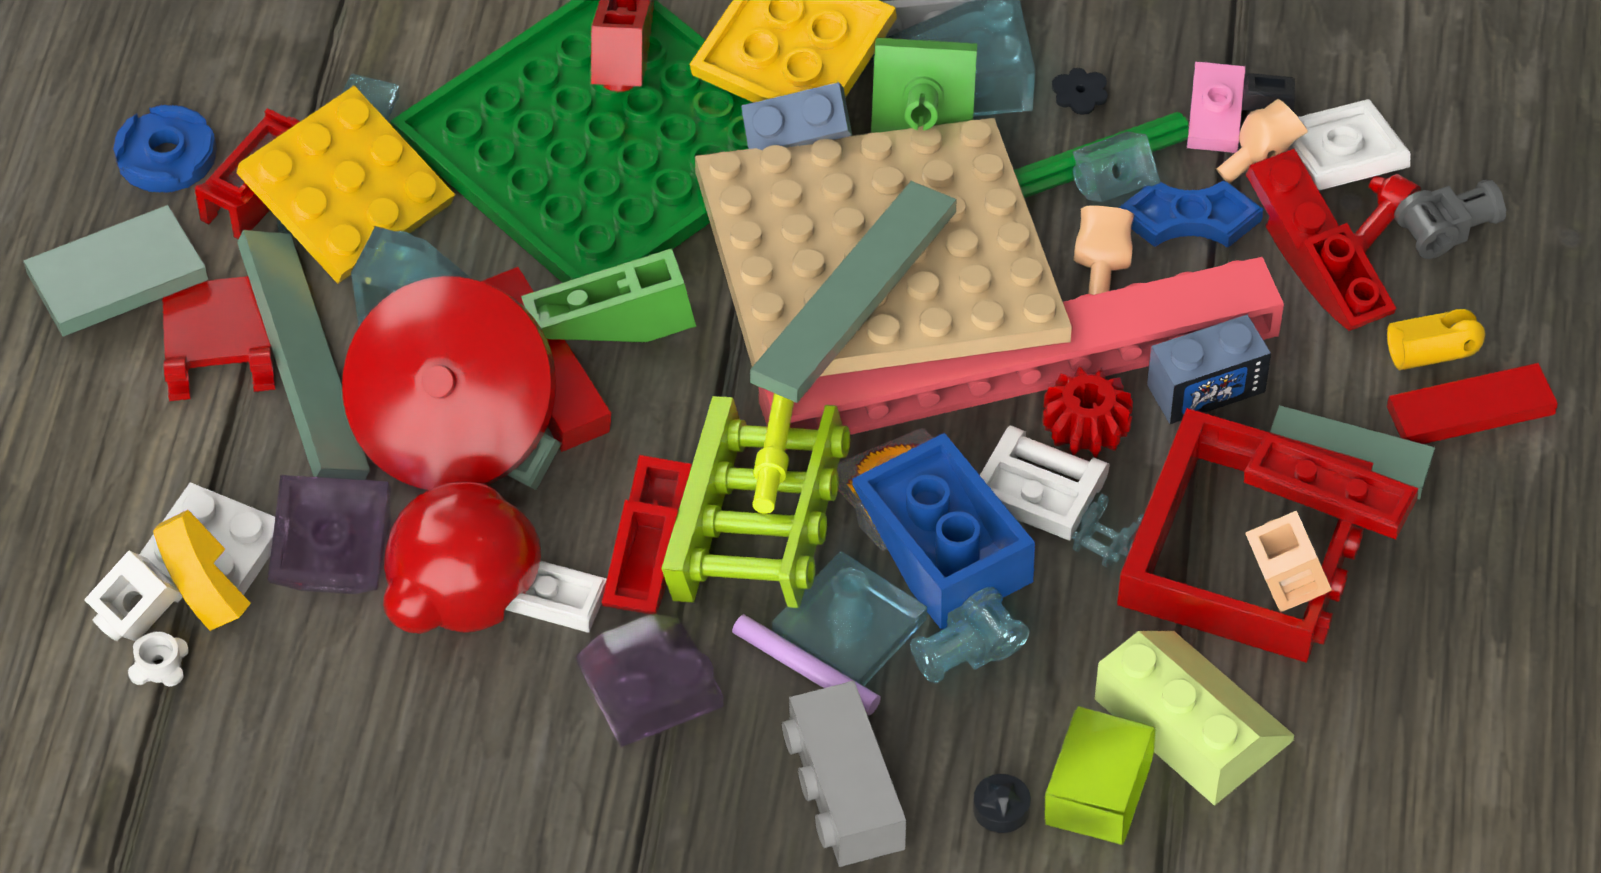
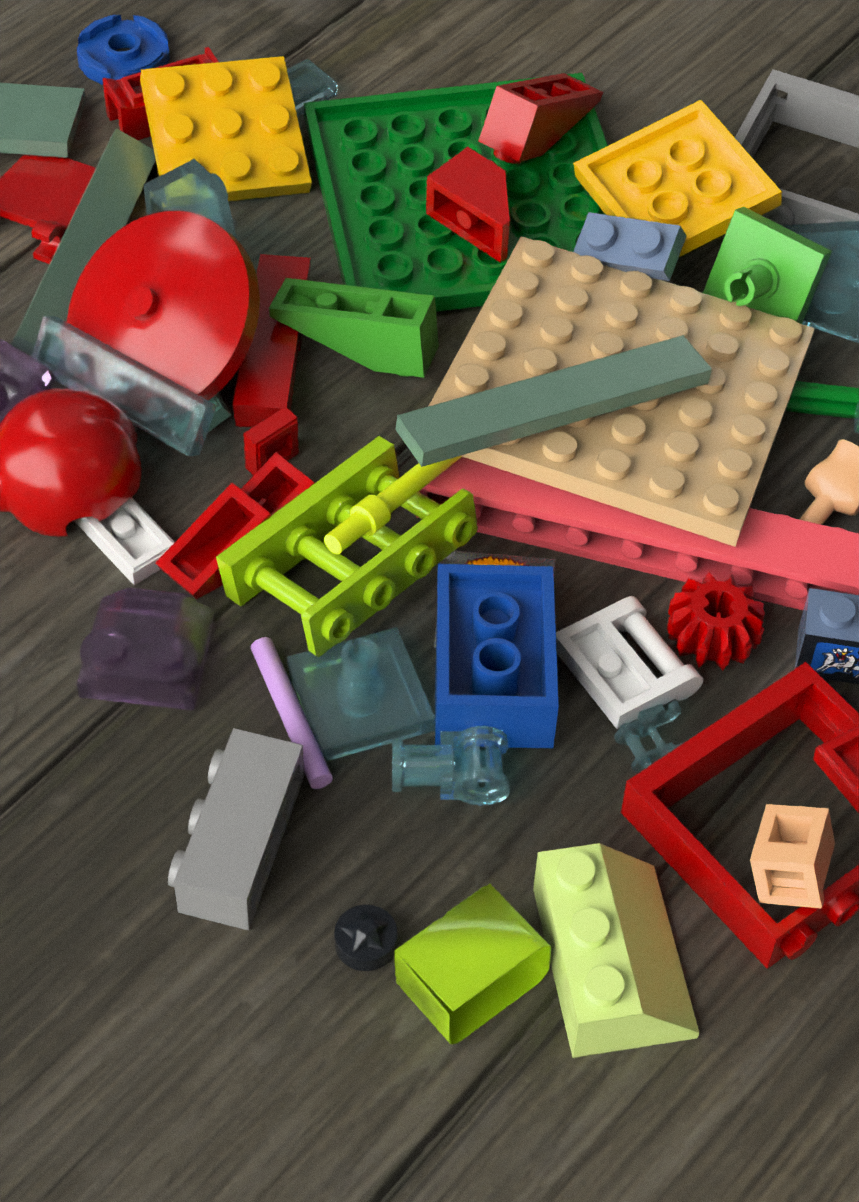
camera: 30 degrees right, 0 degrees up
none -> clear light blue tile [29,316,217,456]
none -> red tile [243,406,299,476]
none -> red slope [426,147,510,263]

